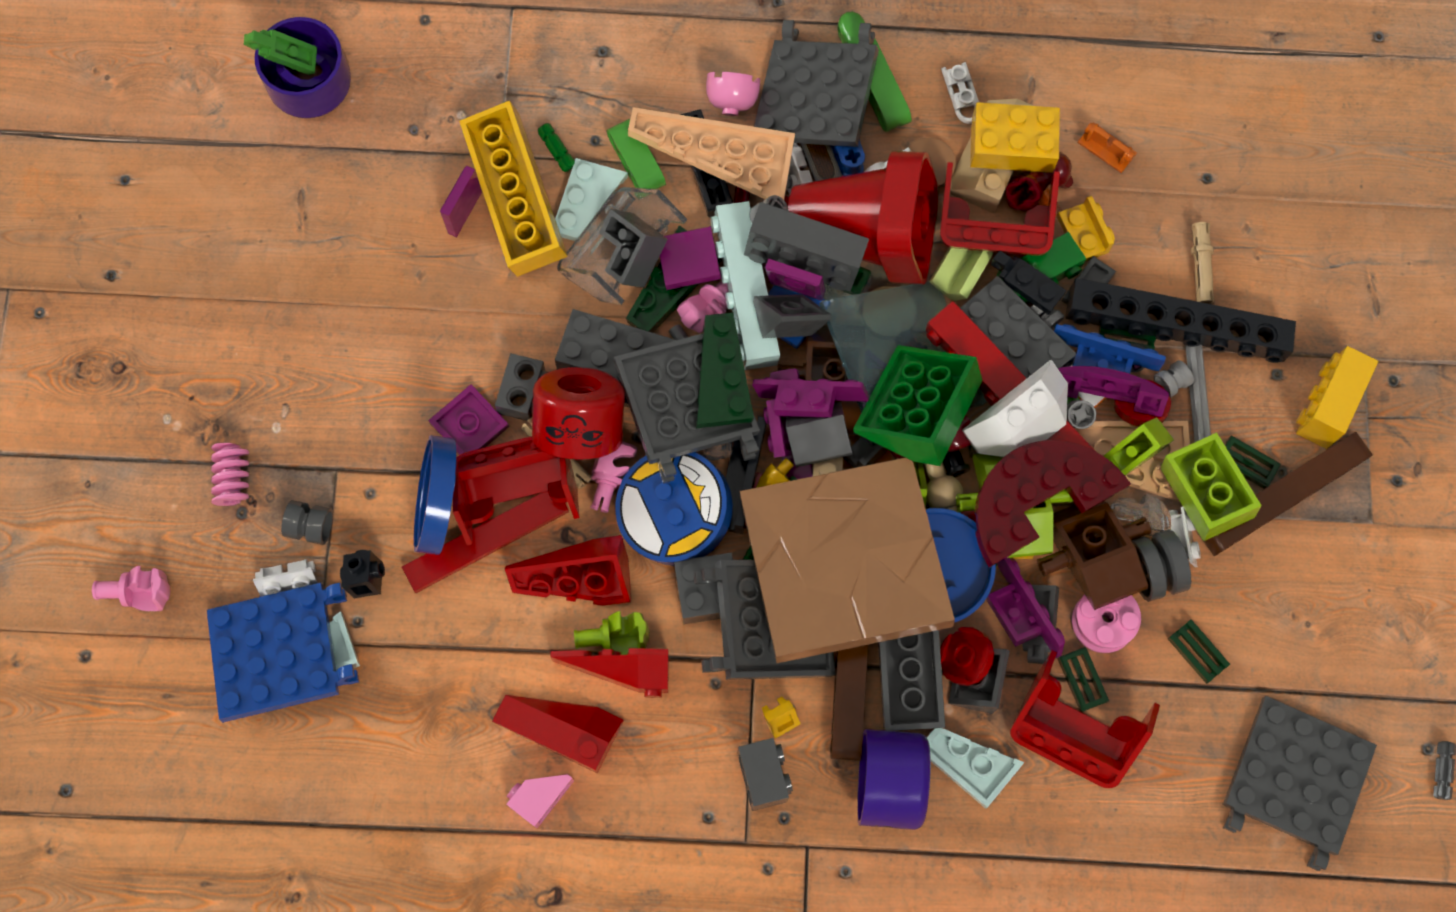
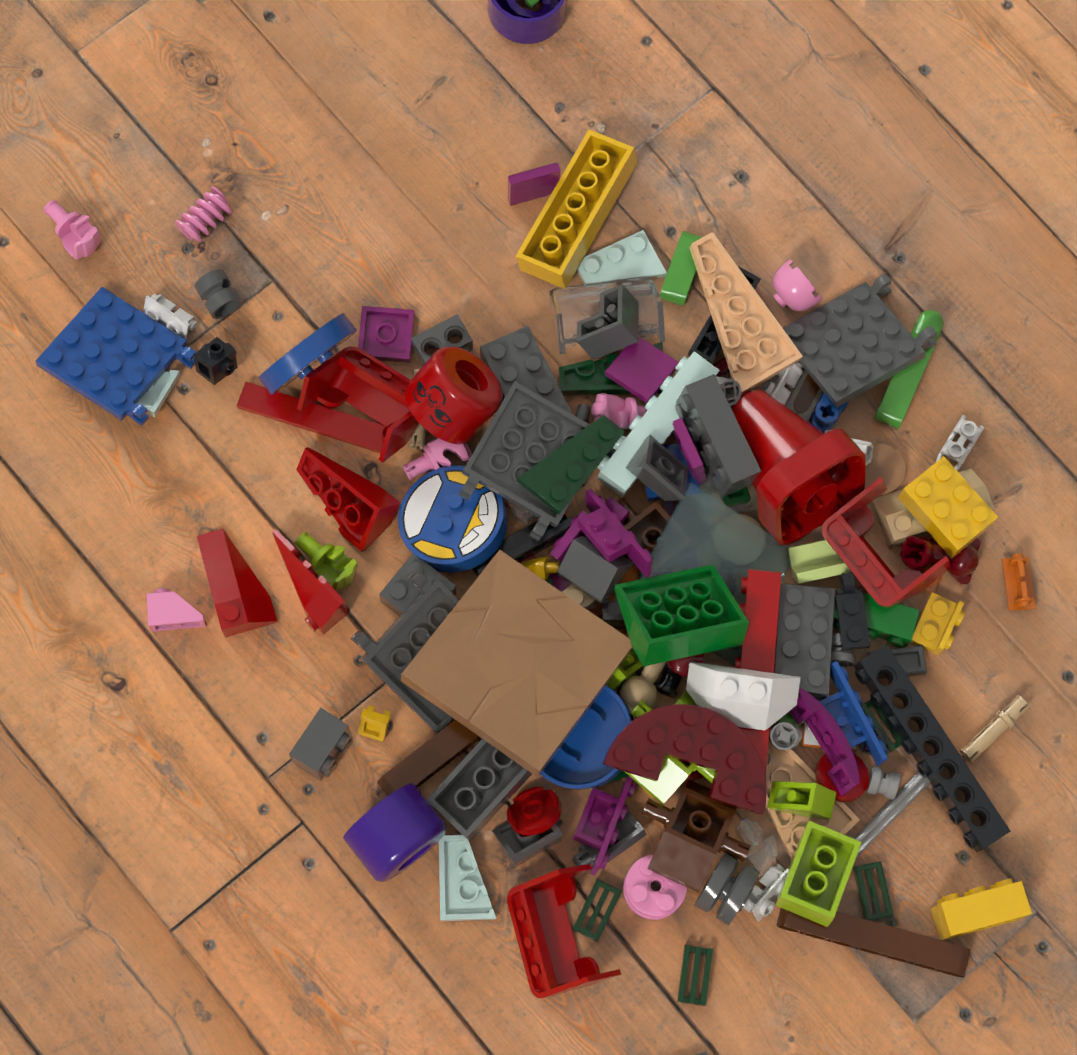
camera: 45 degrees right, 0 degrees up
green axle [538,123,575,172] -> none

